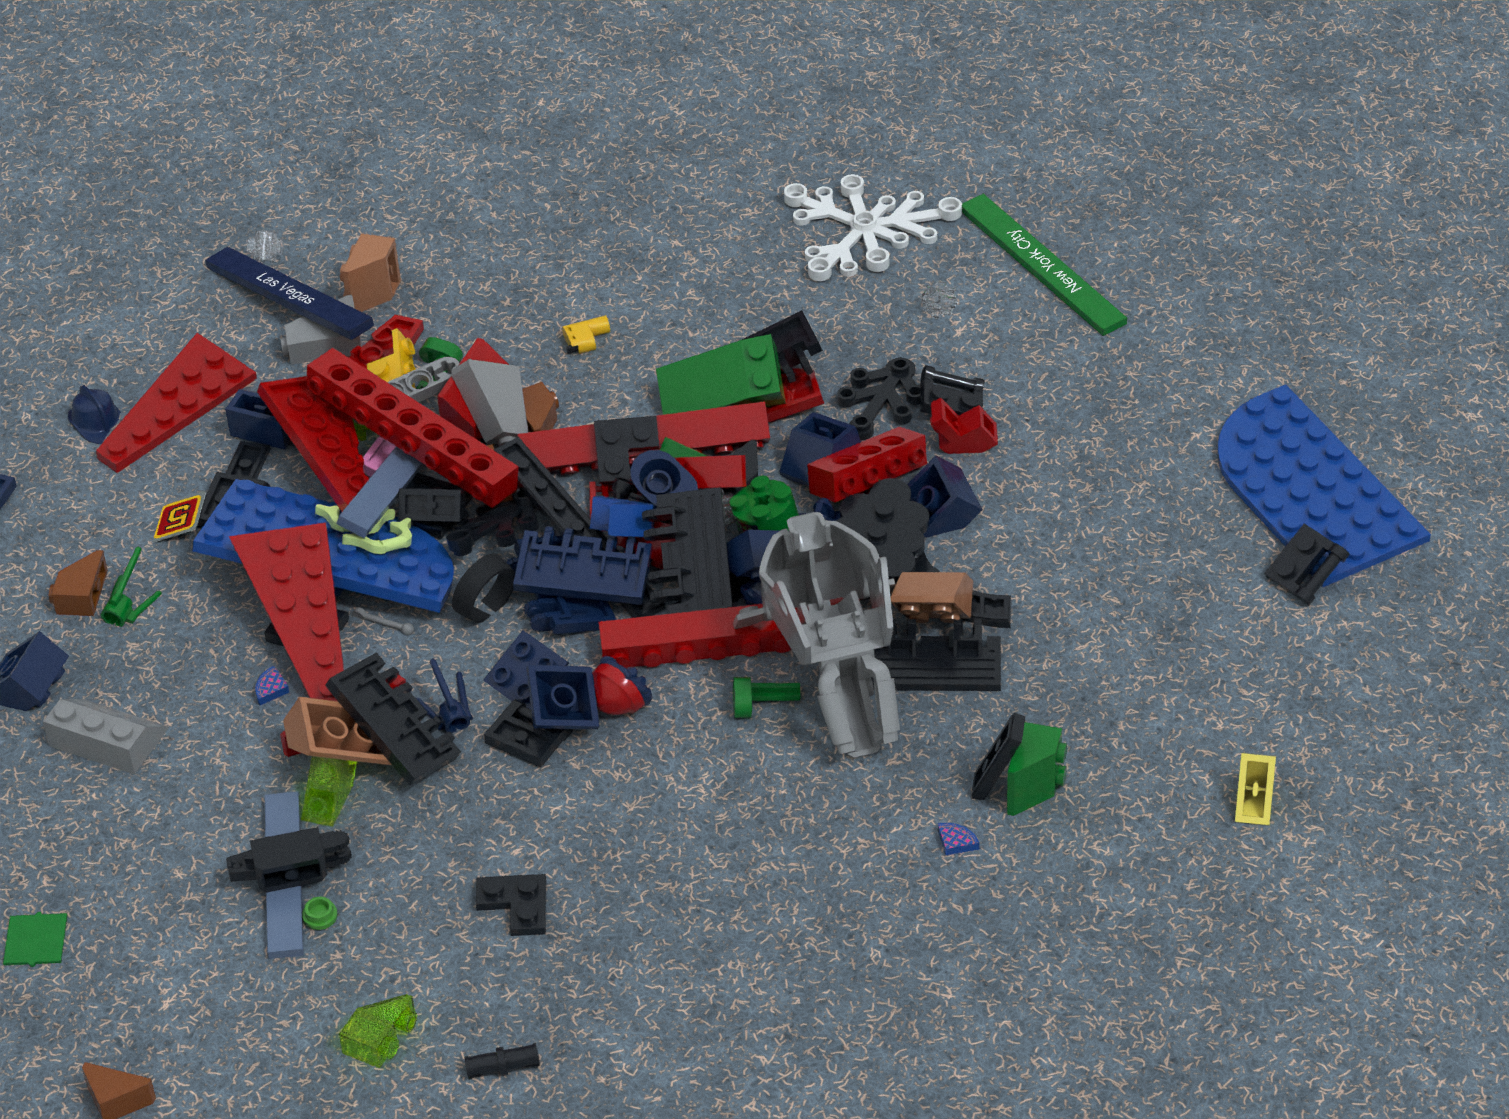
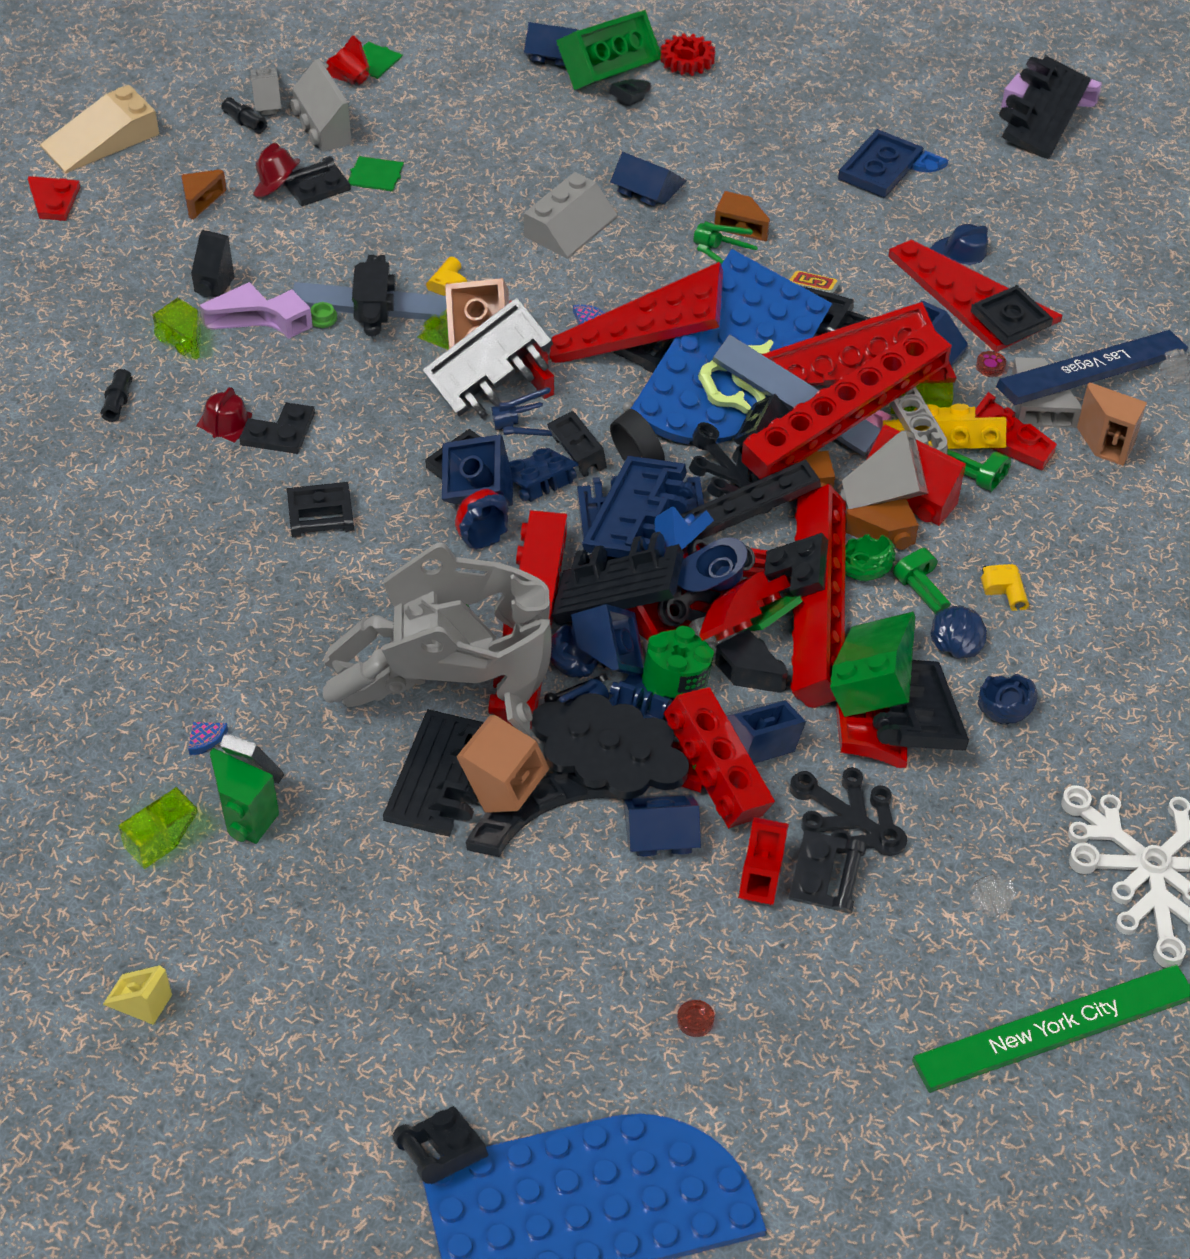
camera: 100 degrees right, 5 degrees up
none -> clear neon green slope [118,787,198,869]
none -> black slope [191,230,235,297]
none -> dark red piece [196,387,252,443]
none -> lavender arch [200,282,313,339]
none -> dark red piece [253,143,300,198]
none -> black plate [284,156,351,207]
none -> black plate [287,482,354,537]
none -> yellow piece [426,256,467,296]
none -> black hinge [547,411,607,477]
none -> clear red tile [677,1000,715,1037]
none -> green hair [845,534,896,581]
none -> green piece [893,548,951,615]
none -> dark blue hair [931,605,987,659]
none -> black tile [971,285,1053,346]
none -> clear red tile [976,351,1006,377]
none -> dark blue hair [978,673,1038,725]

